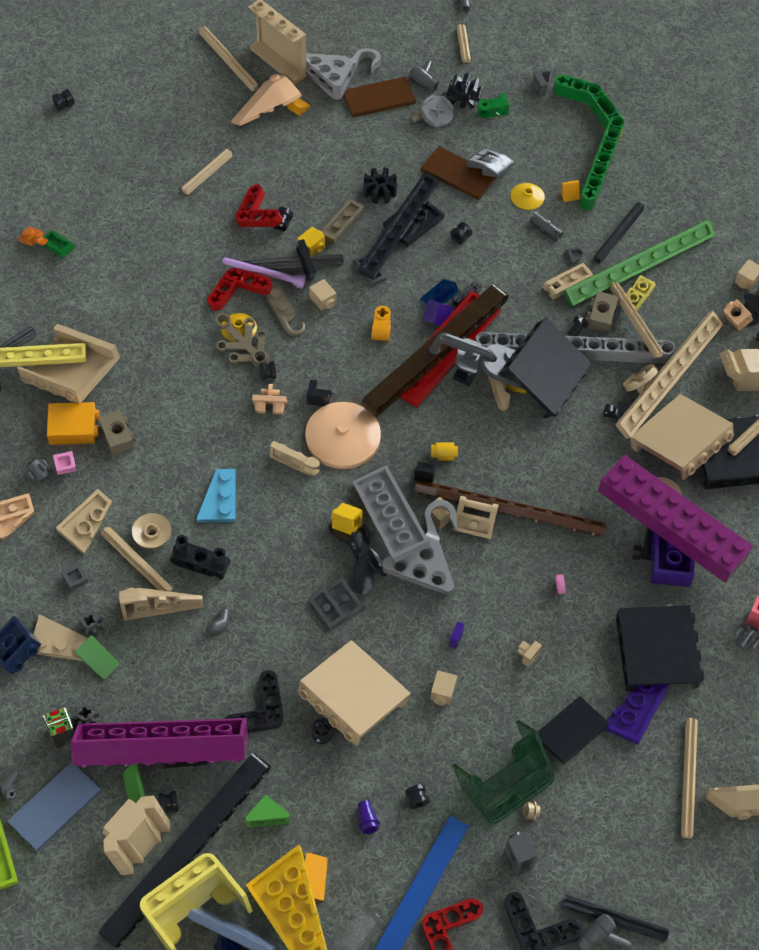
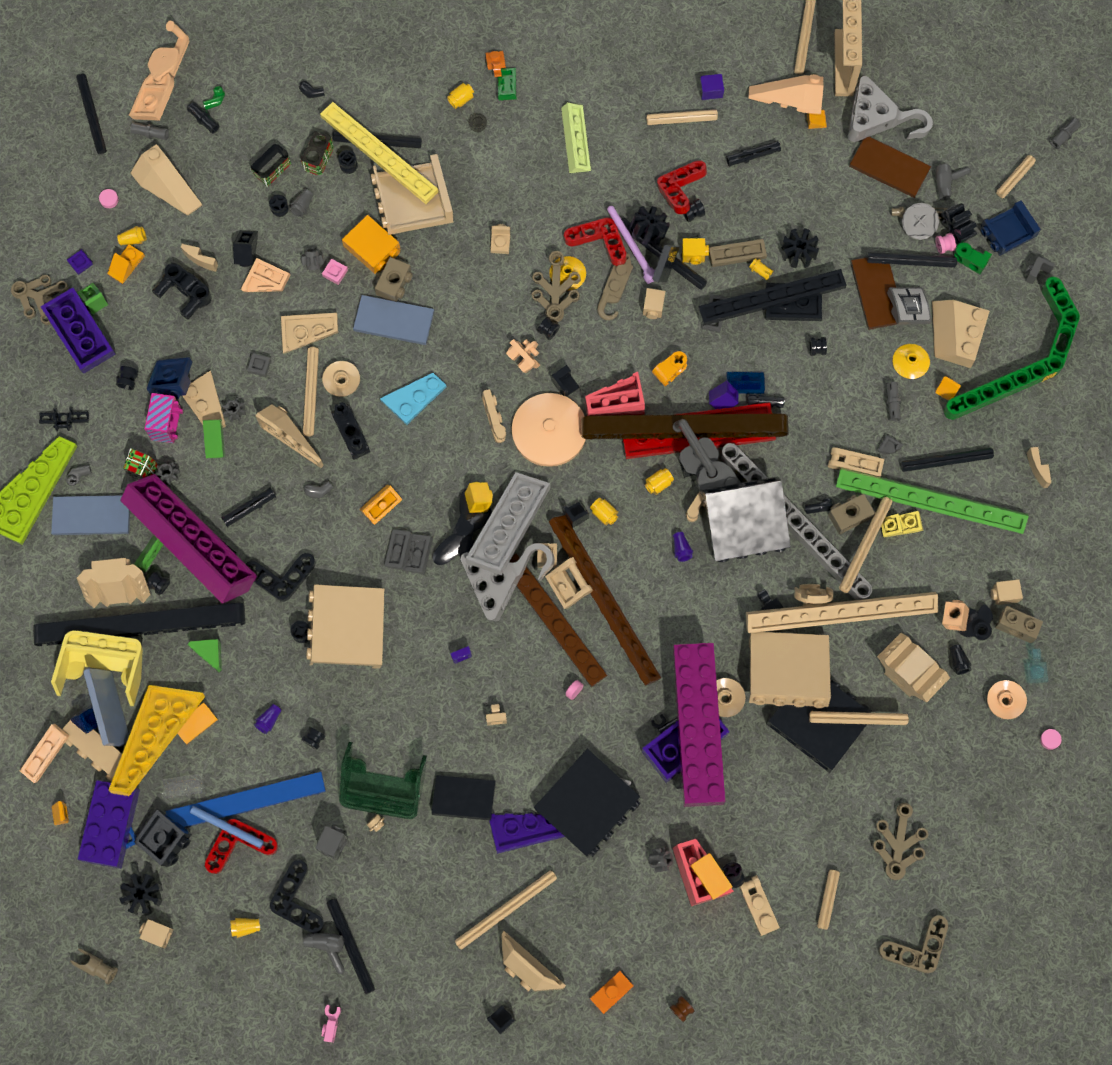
camera: 50 degrees right, 15 degrees up
tan brick [430,670,457,706] -> none
none -> dark pink container [144,393,183,443]
none -> medium blue bar [190,806,264,849]
none -> black pin [221,487,276,527]
none -> sand blue tile [353,295,434,345]
none -> light orange slope [359,484,402,525]
none -> yellow brick [447,83,474,109]
none -> clear smoke tile [469,114,487,132]
none -> tan bracket [491,224,510,254]
none -> reddish brown plate [509,553,607,688]
none -> yellowish green slope [561,102,591,173]
none -> coral wedge [585,372,645,416]
none -> black gear [629,206,670,245]
none -> yellow brick [645,468,674,495]
none -> dark purple cone [673,532,693,562]
none -> dark purple panel [700,74,724,100]
none -> black pin [726,140,781,167]
none -> yellow pin [749,258,773,280]
none -> black axle [866,252,957,268]
none -> tan wedge [932,300,990,368]
none -> bright pink wheel [935,233,956,254]
none -> dark blue panel [980,200,1041,256]
none -> tan slope [1027,447,1051,488]

